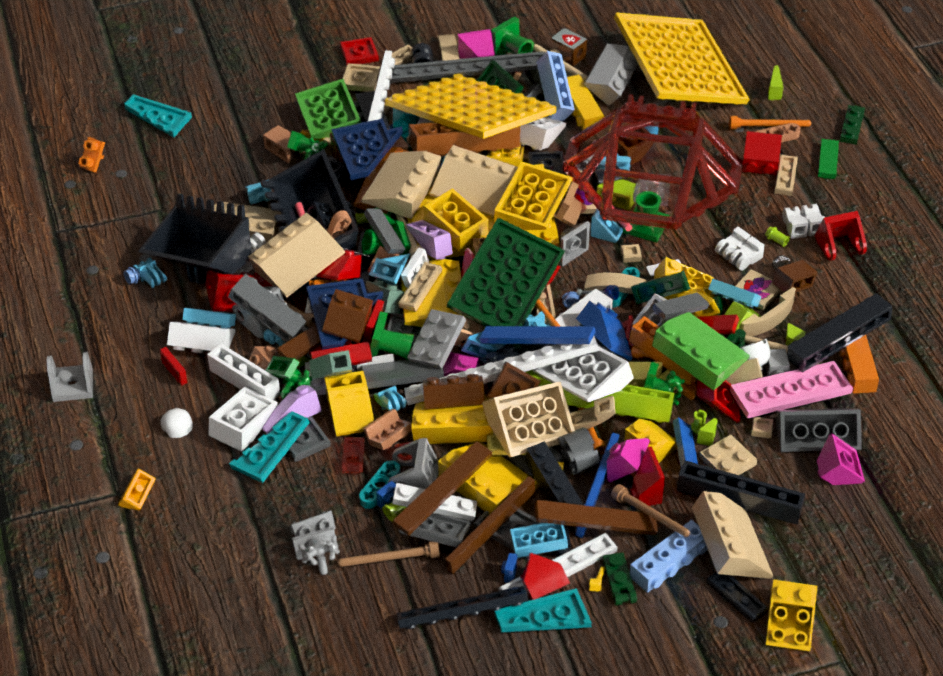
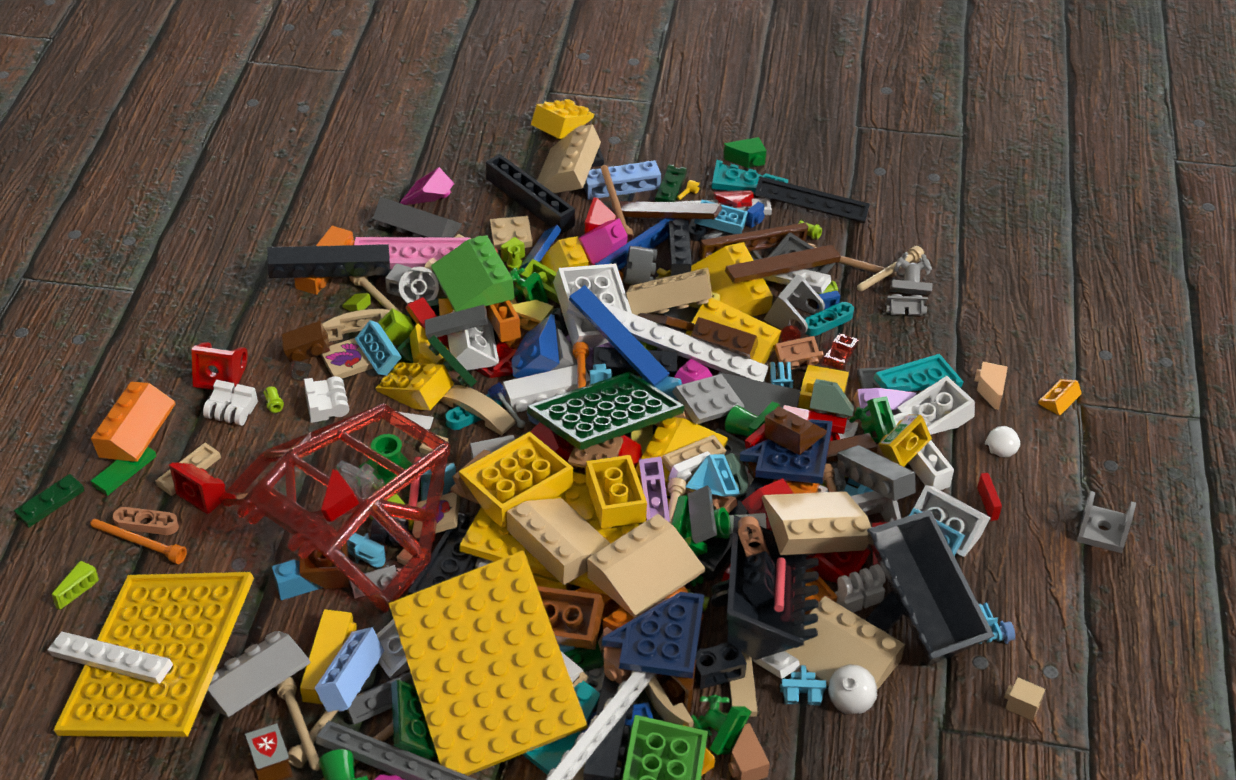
camera: 155 degrees left, 0 degrees up
none -> white plate [48,632,173,684]
none -> orange slope [91,381,176,462]
none -> red slope [321,470,359,522]
none -> green slope [723,137,766,168]
none -> lime pin [798,221,822,239]
none -> white cylinder [828,664,877,714]
none -> tan piece [857,246,924,291]
none -> yellow slope [878,414,932,467]
none -> light nougat slope [974,362,1008,410]
none -> tan brick [1004,678,1045,721]

